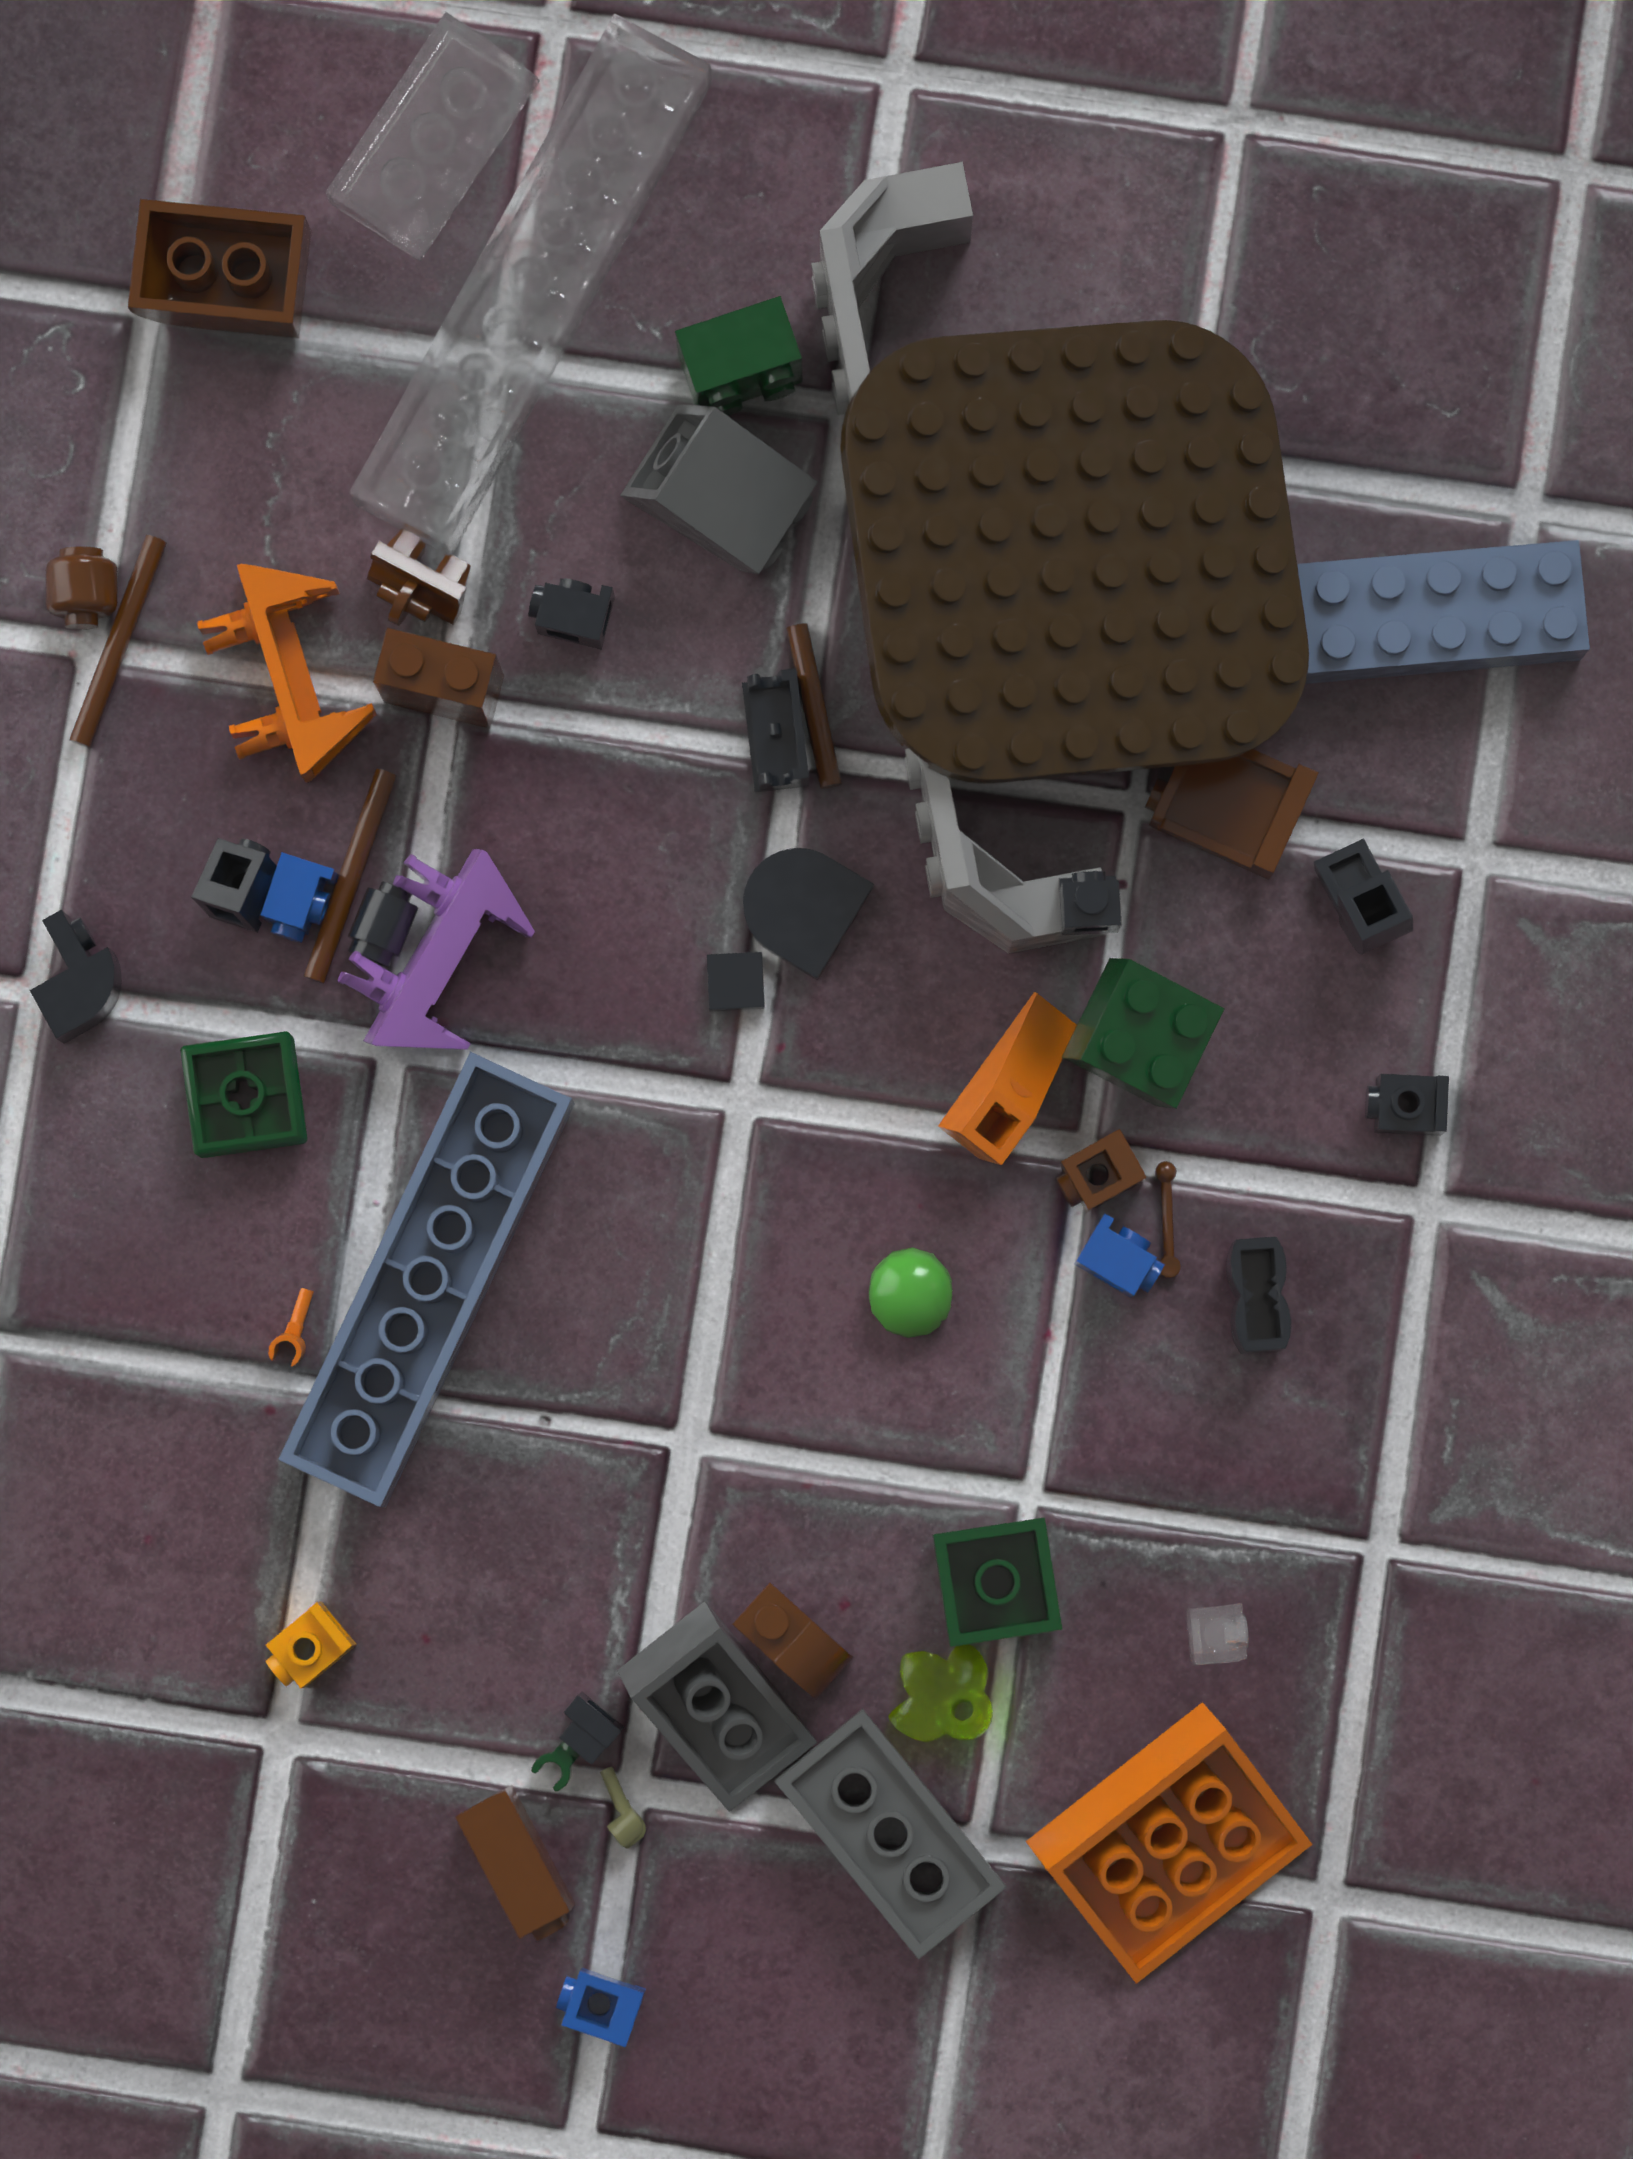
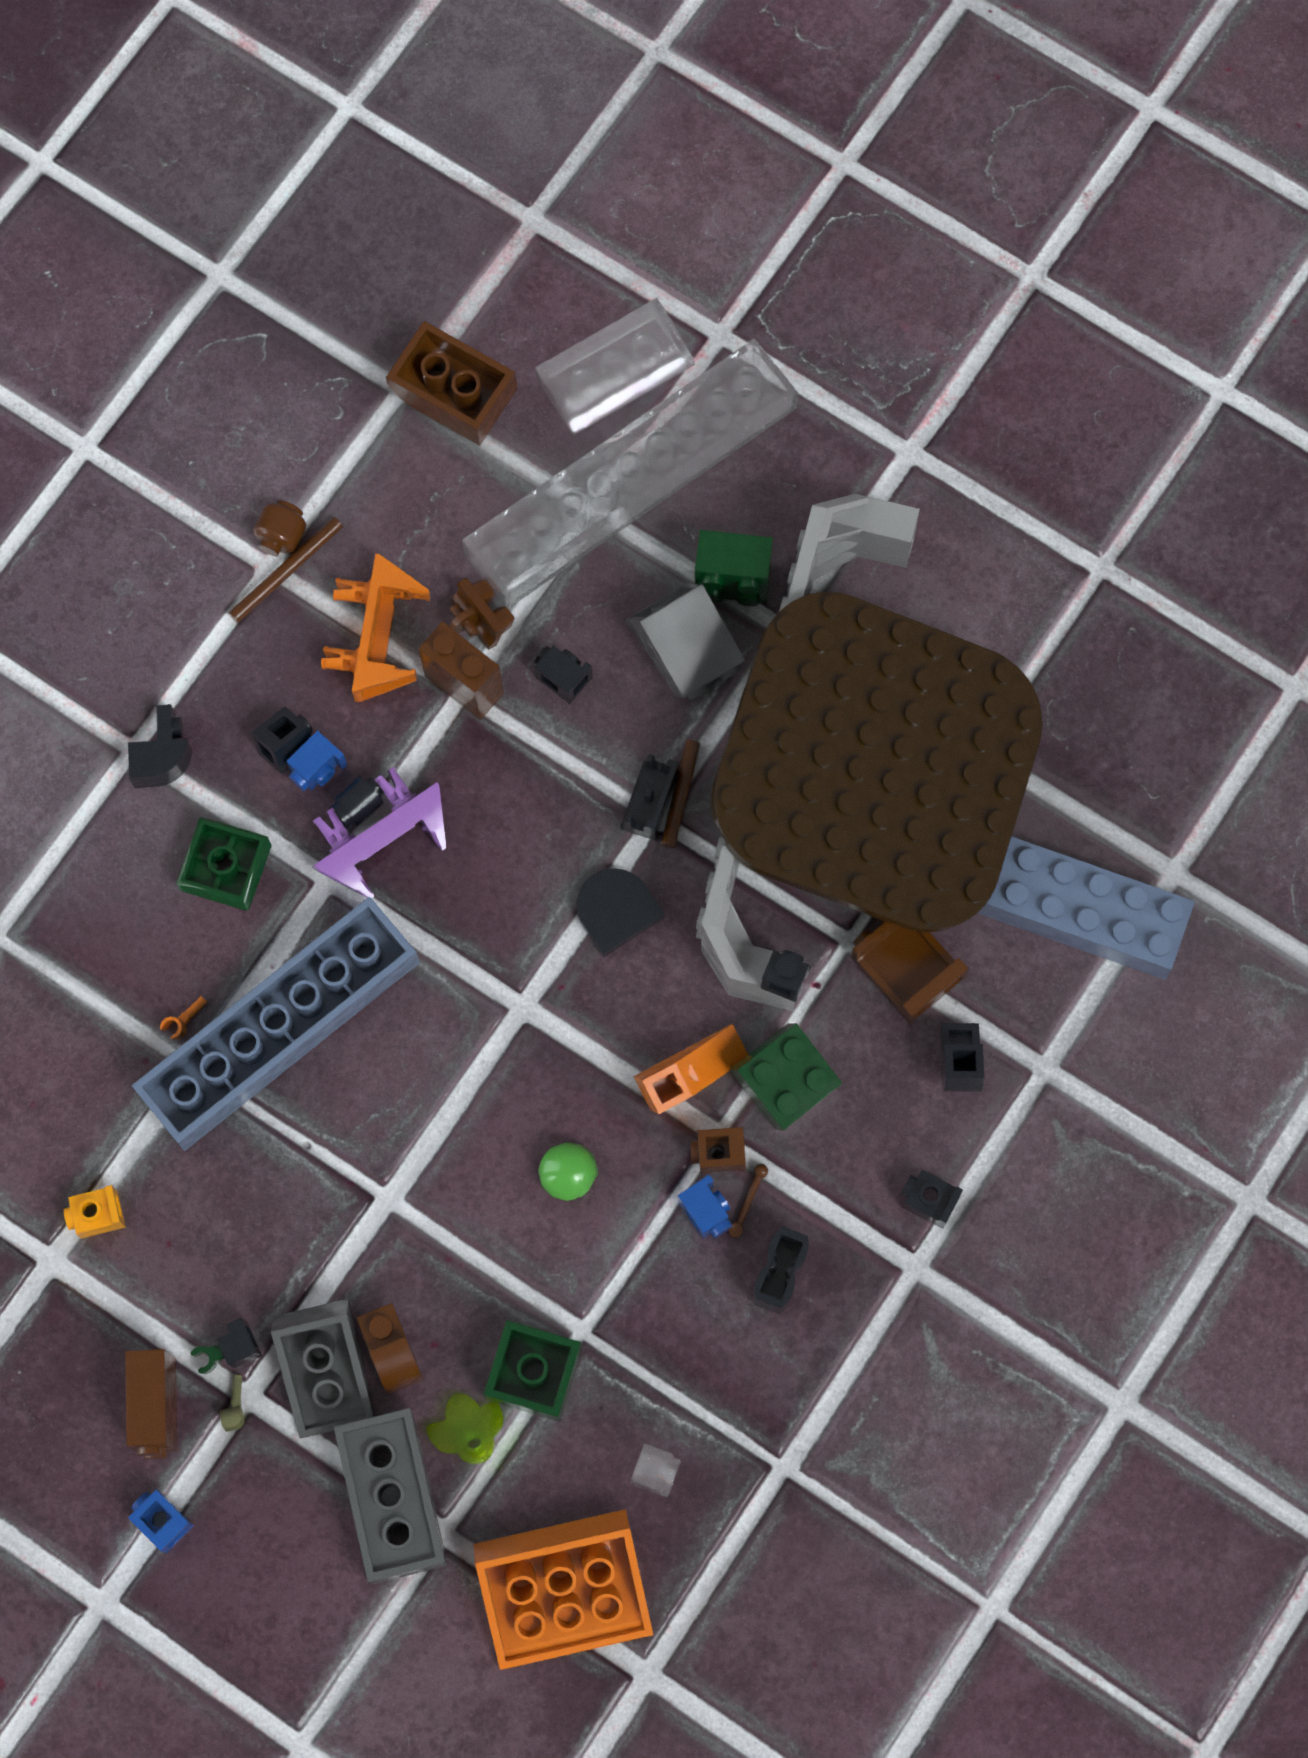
camera: 25 degrees right, 10 degrees down
reddish brown bar [303,768,397,984] -> none
black tile [707,952,765,1012] -> none

